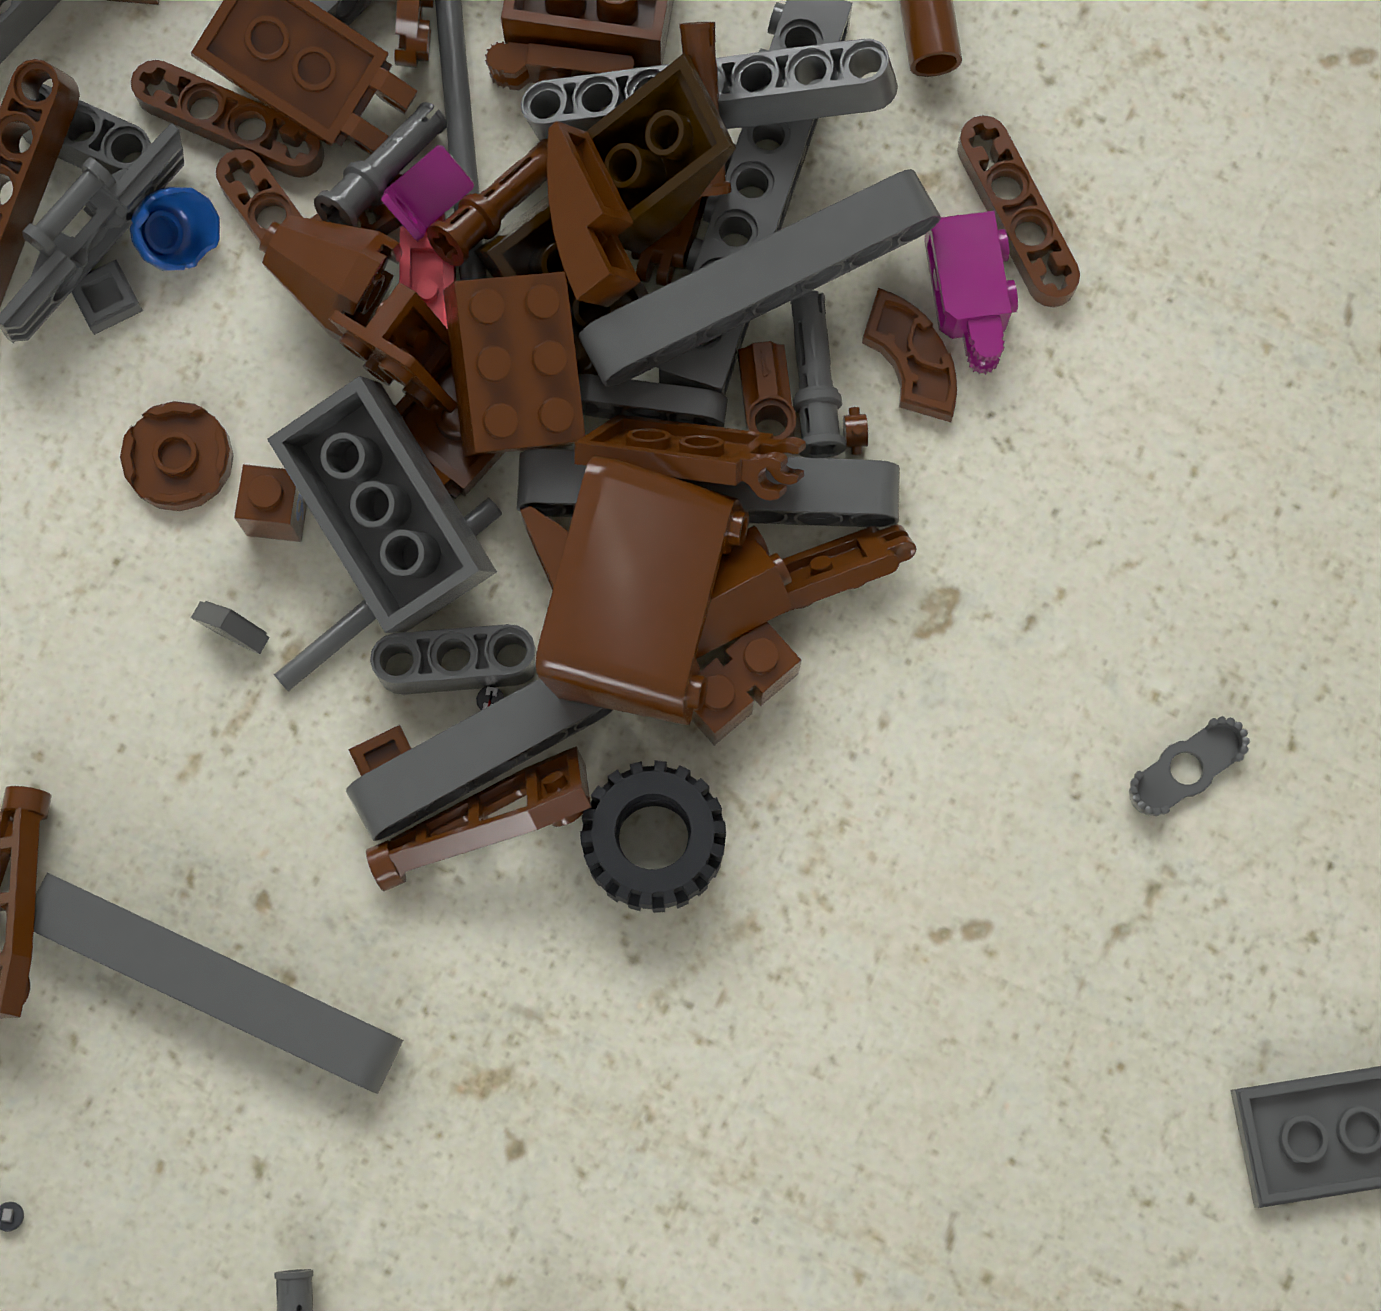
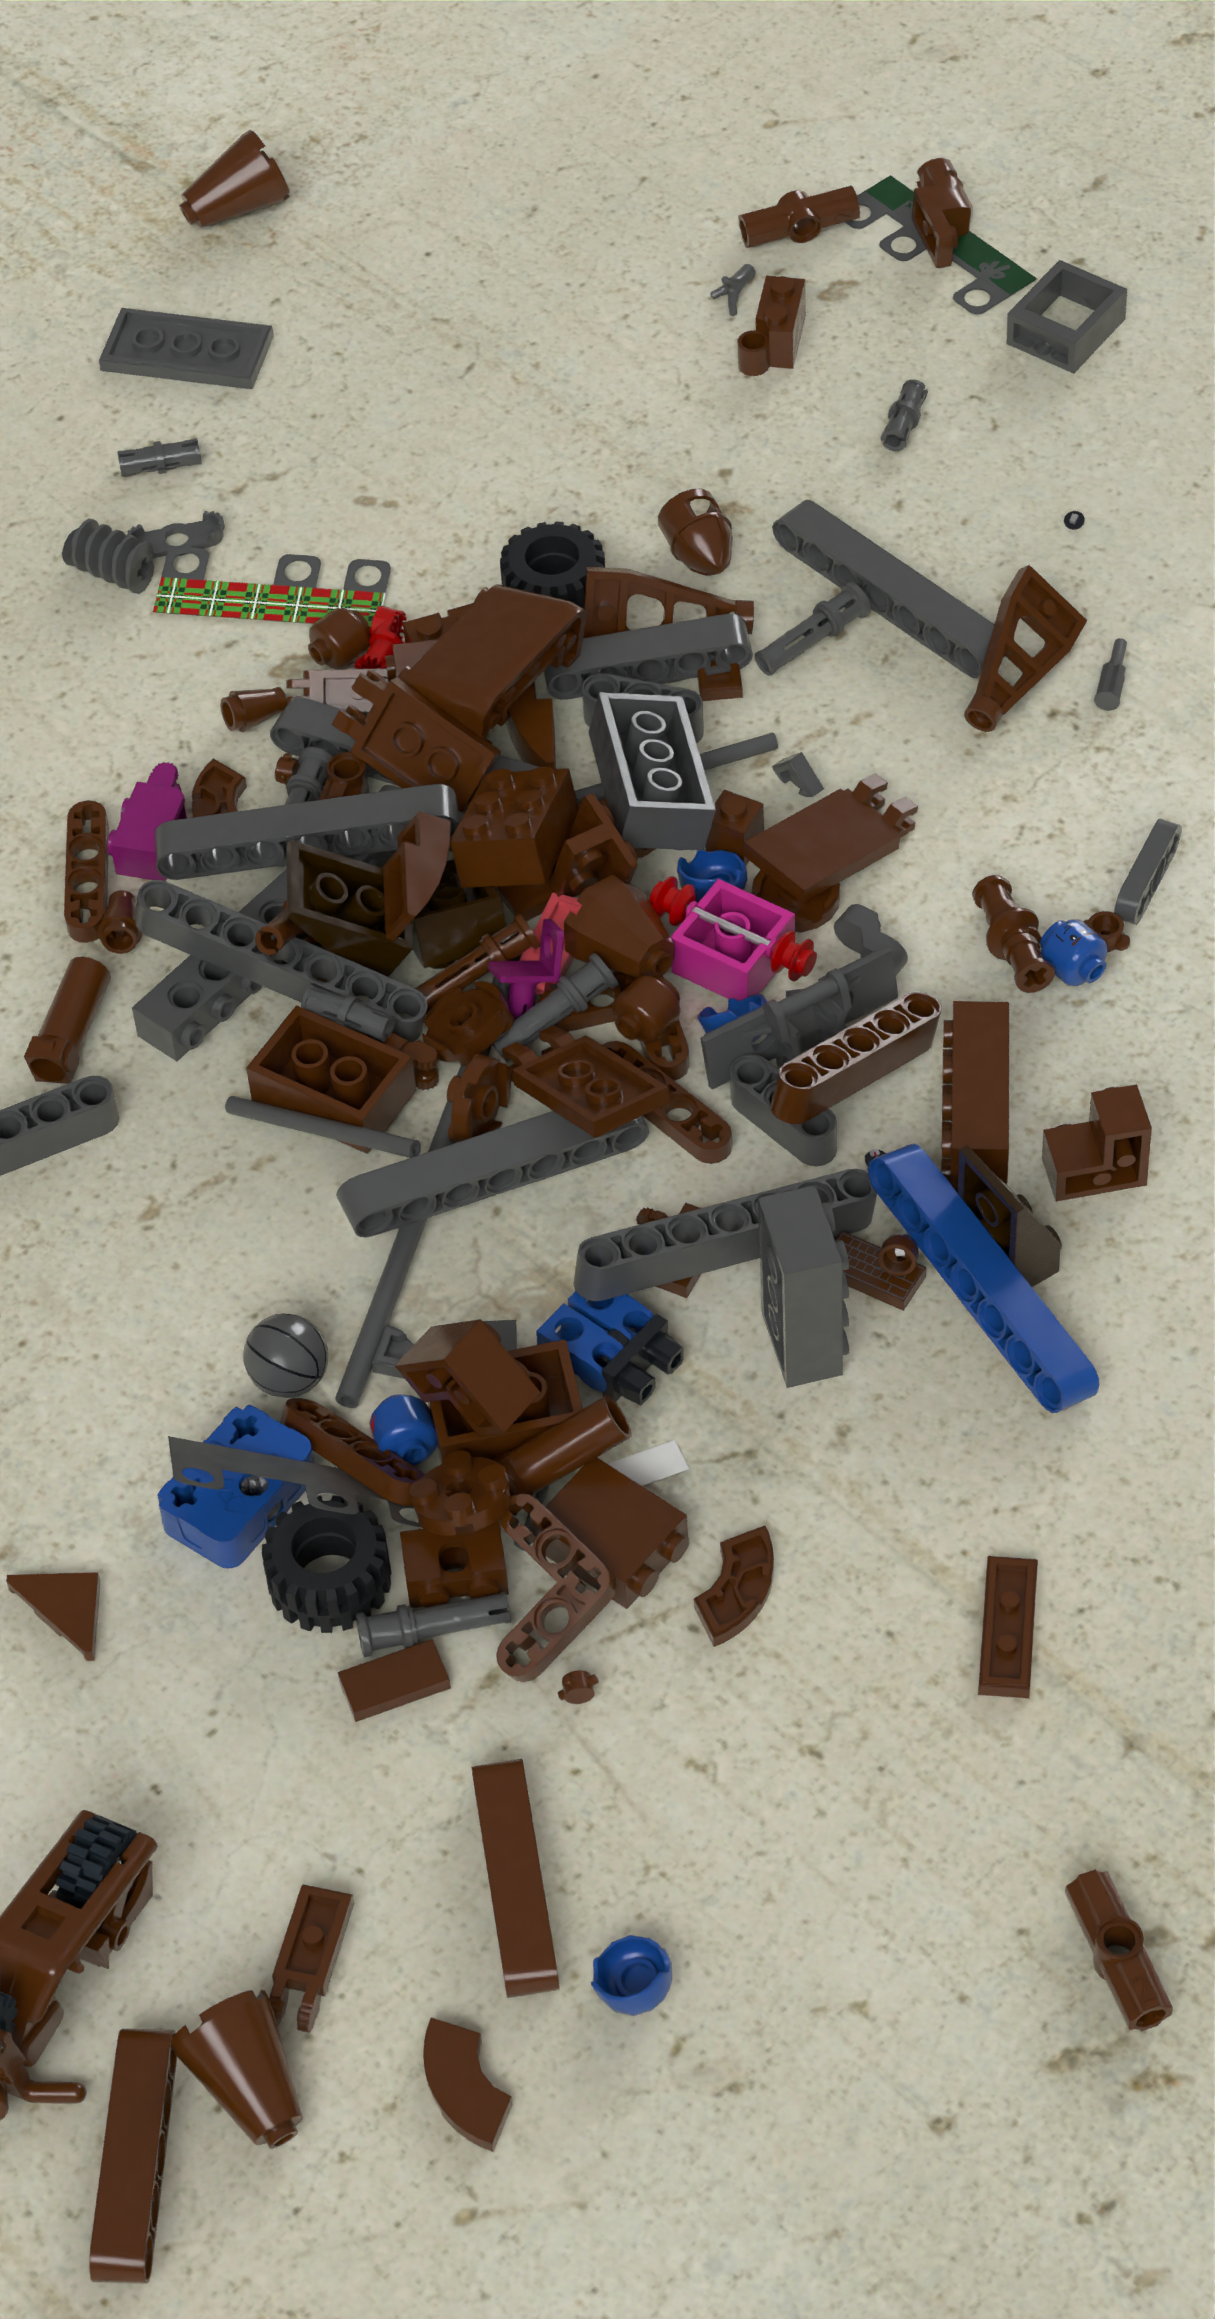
camera: 155 degrees left, 25 degrees down
none -> dark grey piece [62,518,154,594]
none -> reddish brown cone [98,890,142,954]
none -> dark grey pin [117,438,202,477]
none -> piece [153,546,391,628]
none -> reddish brown cone [220,687,287,732]
none -> dark grey pin [301,984,396,1043]
none -> reddish brown head [308,608,371,670]
none -> red connector [354,606,407,669]
none -> reddish brown plate [422,981,514,1067]
none -> reddish brown head [613,975,681,1043]
none -> dark pink brick [649,876,817,1001]
none -> reddish brown helmet [658,488,733,576]
none -> blue hair [677,850,748,903]
none -> reddish brown tile [742,773,918,903]
none -> dark grey pin [754,582,871,676]
none -> dark grey piece [833,904,908,975]

